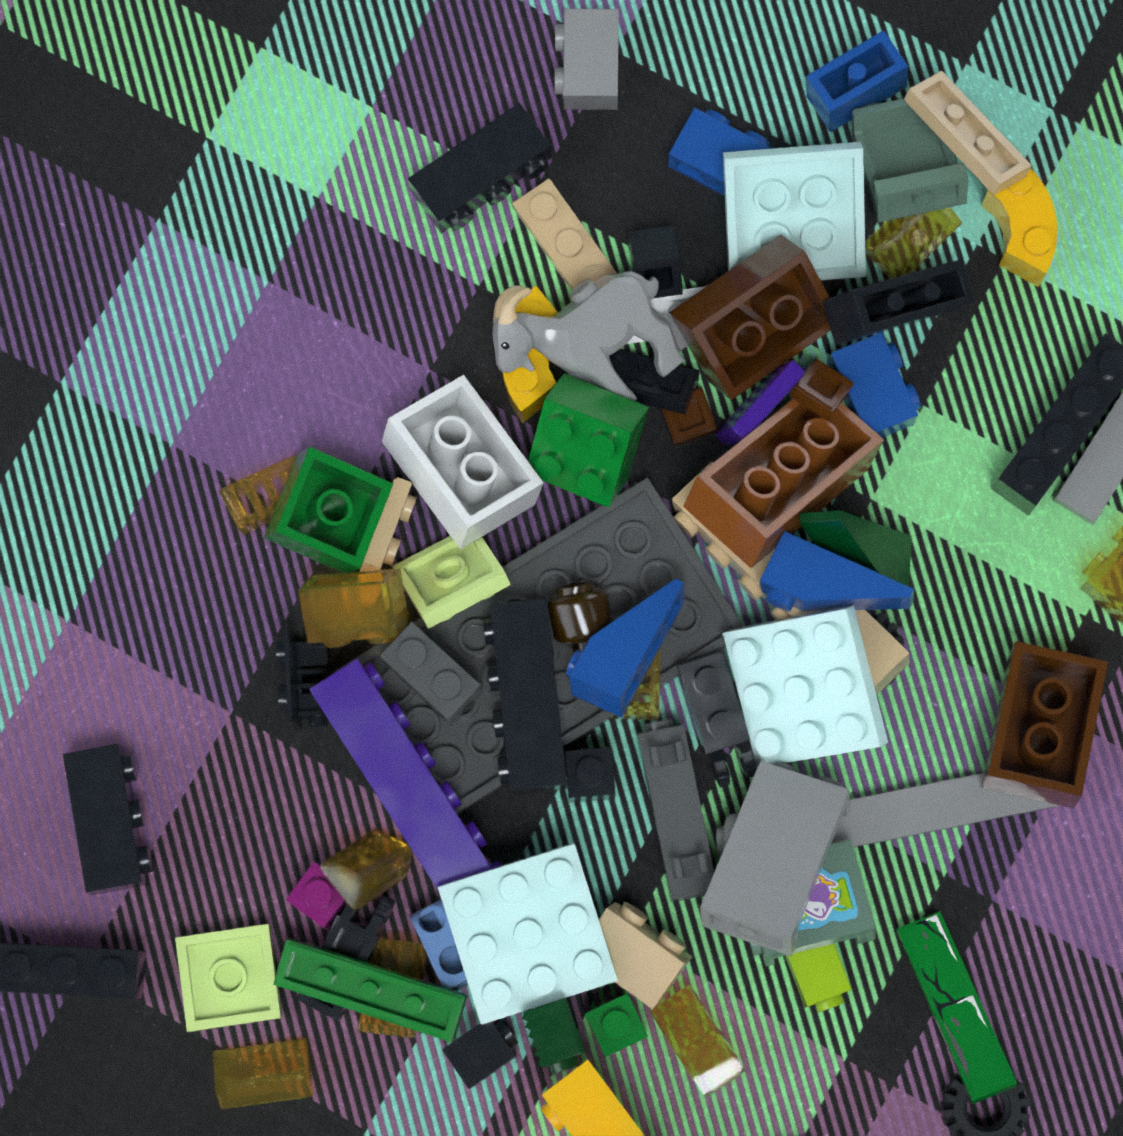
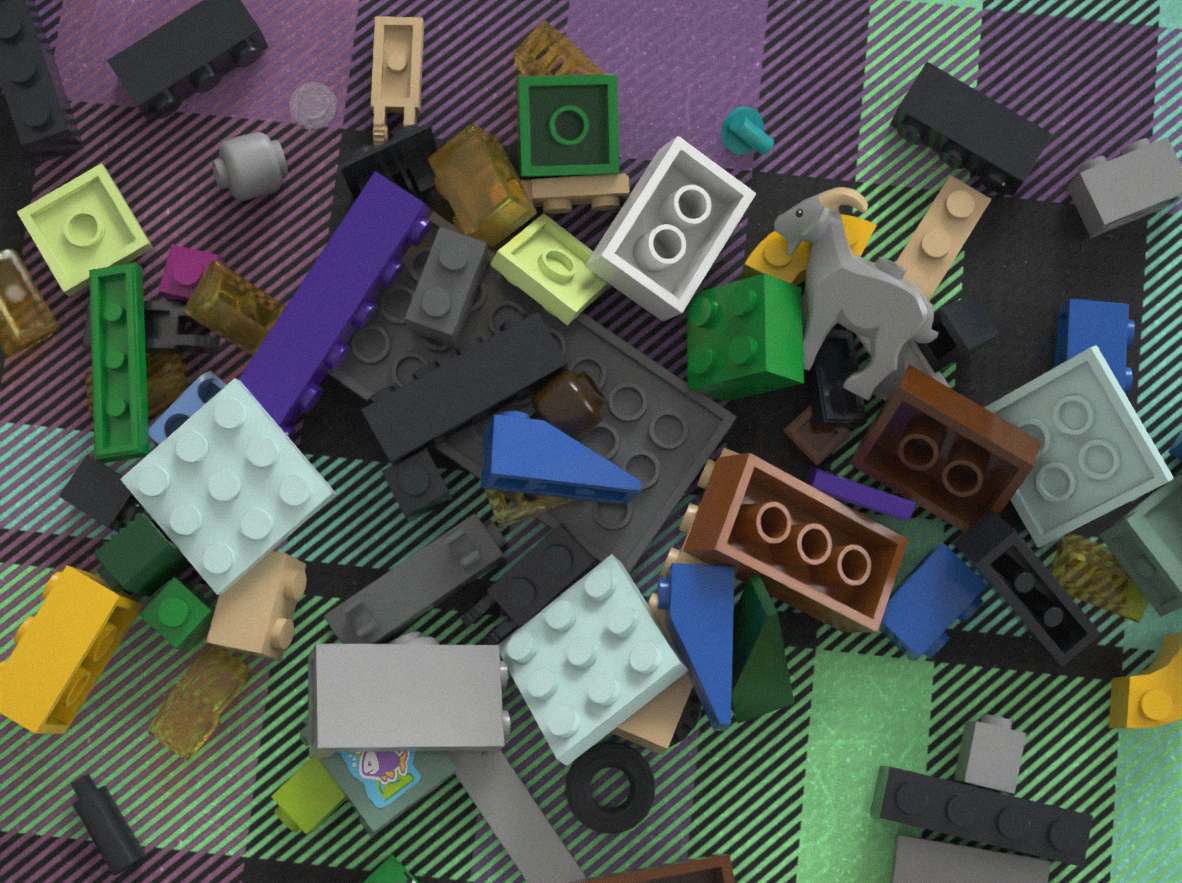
camera: 60 degrees right, 0 degrees up
reddish brown tile [789,358,854,421] -> none
none -> light grey head [212,132,288,201]
none -> clear plate [289,82,338,130]
none -> tan hinge [371,16,424,148]
none -> black tyre [565,742,655,834]
none -> teal plate [721,106,774,155]
none -> light grey brick [954,714,1026,794]

